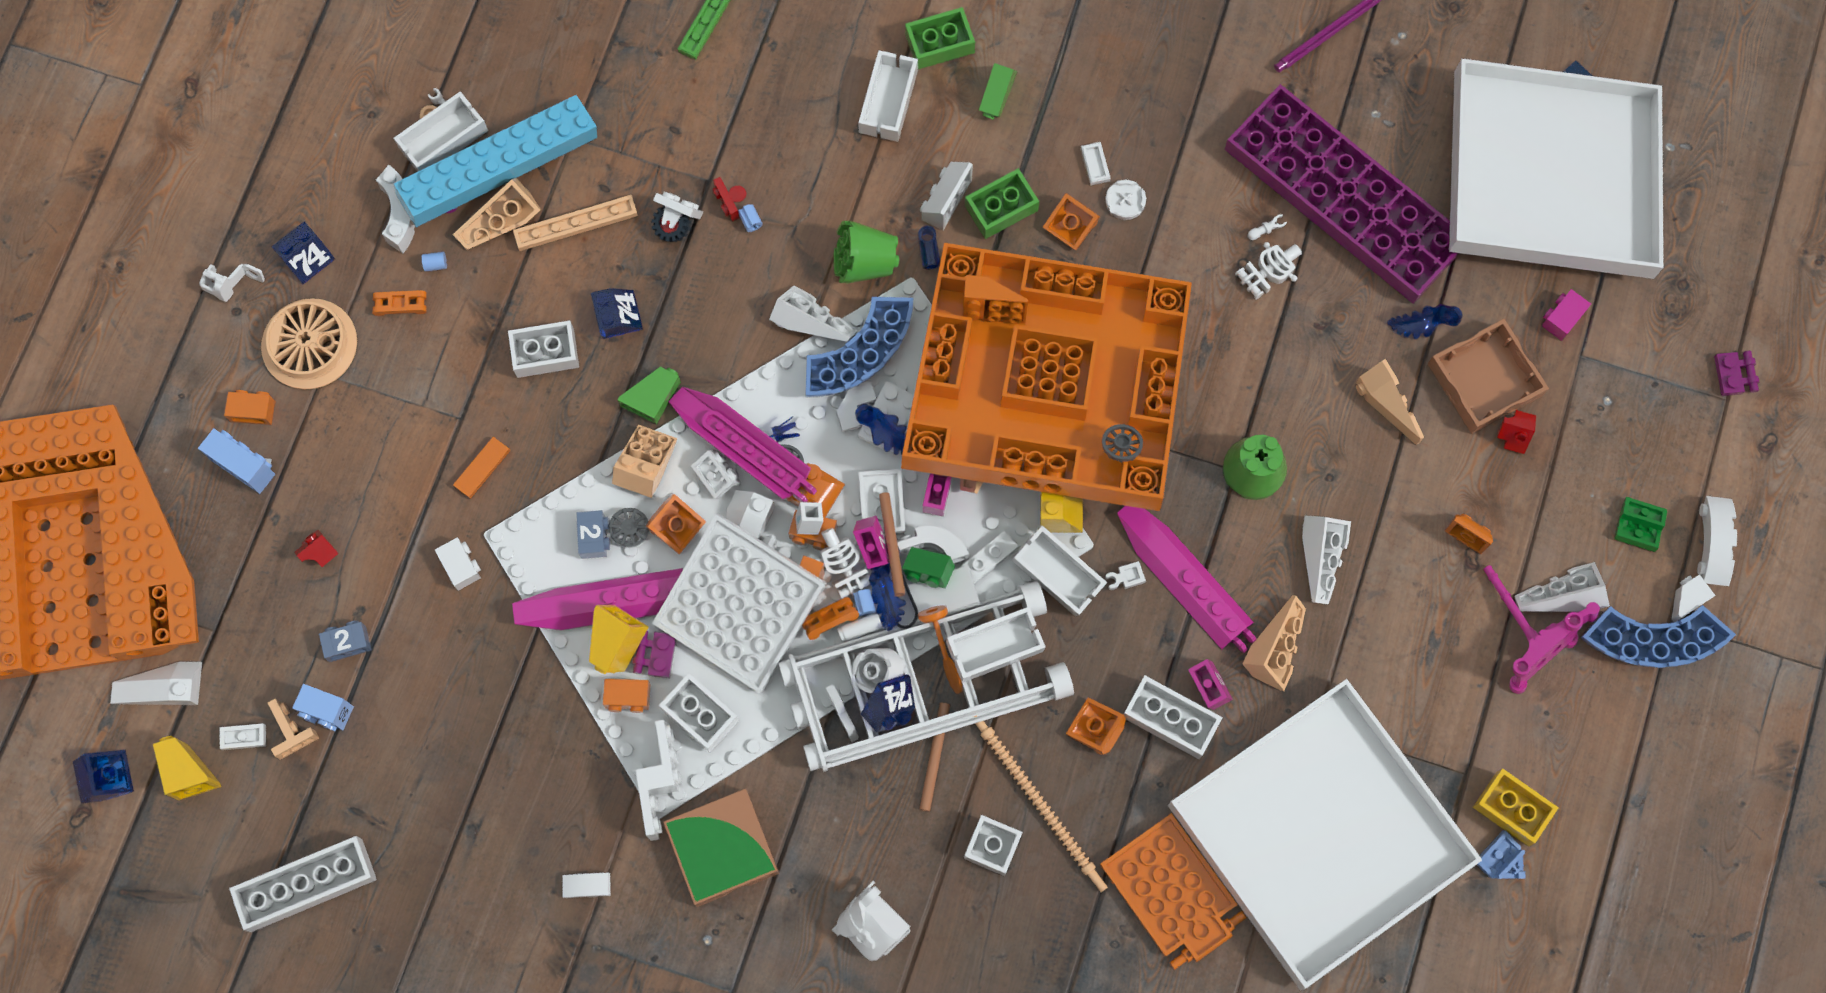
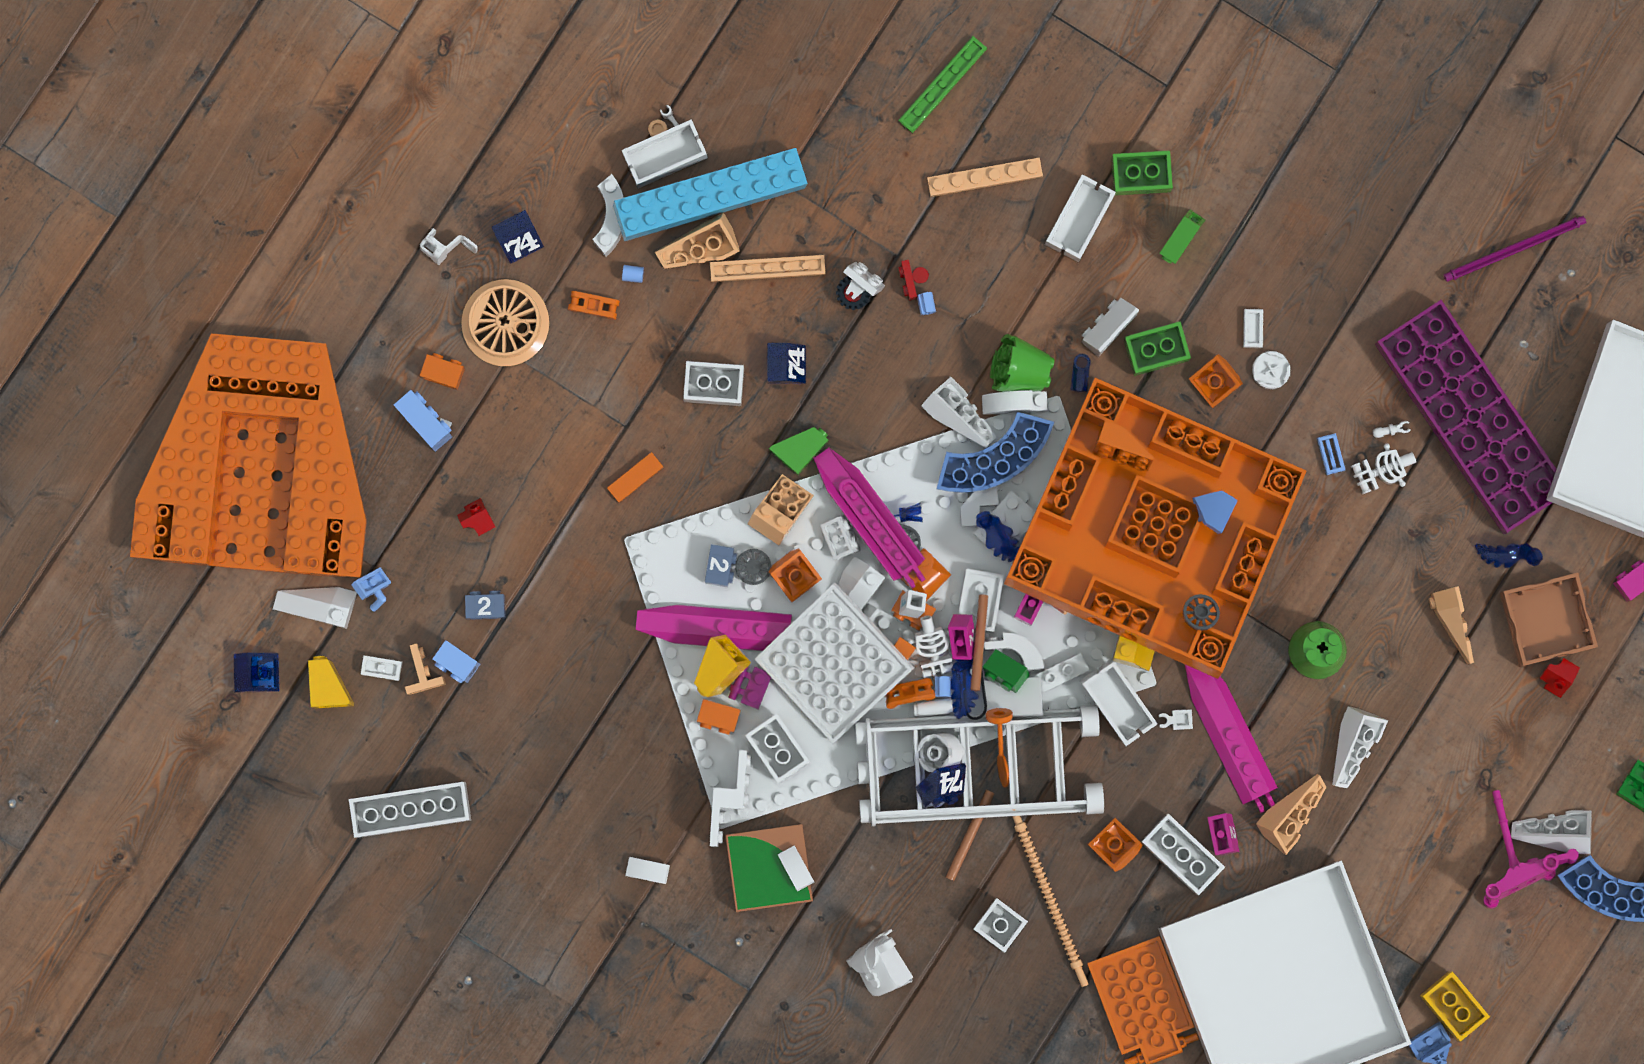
camera: 15 degrees right, 10 degrees up
white brick [435,537,481,591] -> none
white tile [826,685,859,742] -> none
white piece [946,607,1045,683] -> none
orange slope [1445,514,1493,554] -> none
none -> light blue plate [351,567,391,612]
none -> white slope [778,845,814,892]
none -> light nougat plate [927,158,1043,197]
none -> white arch [982,390,1048,415]
none -> medium blue slope [1192,490,1238,534]
none -> light blue tile [1317,433,1345,476]

